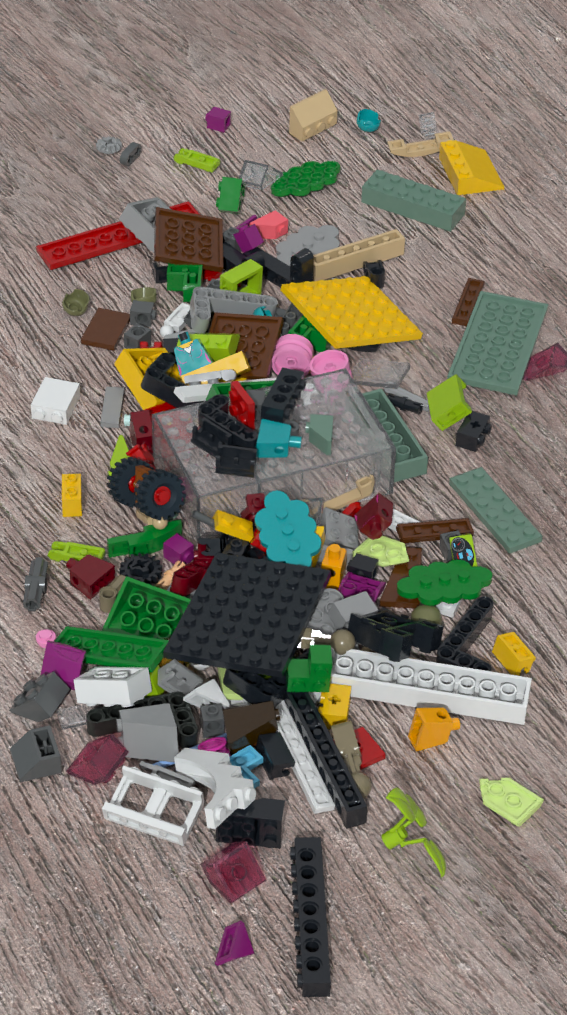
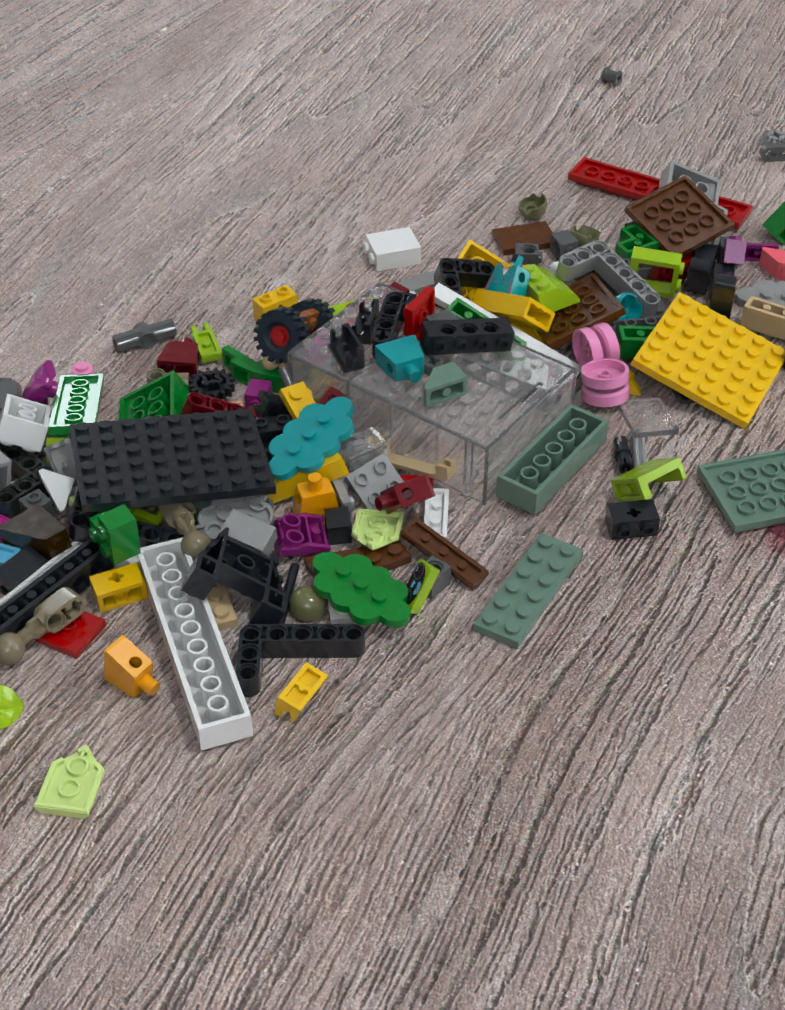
camera: 60 degrees right, 0 degrees up
hinge [184,369,237,386] -> none

